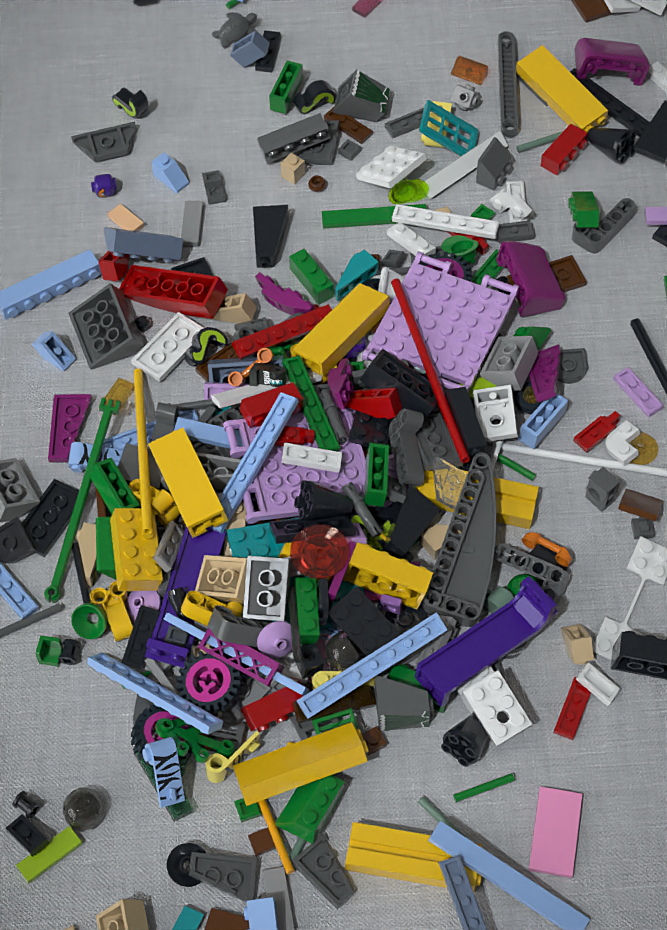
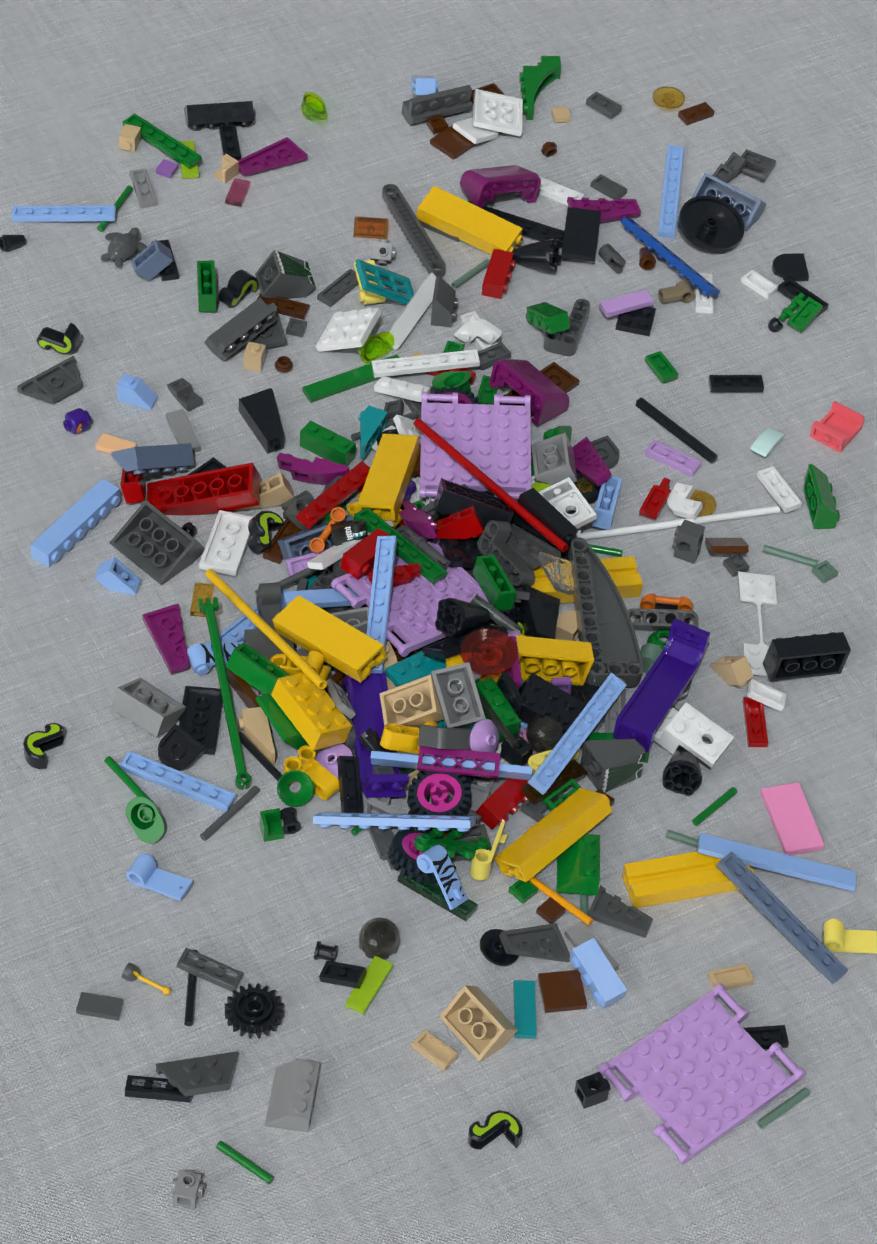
camera: 30 degrees left, 10 degrees down
white plate [281,443,342,473] -> none

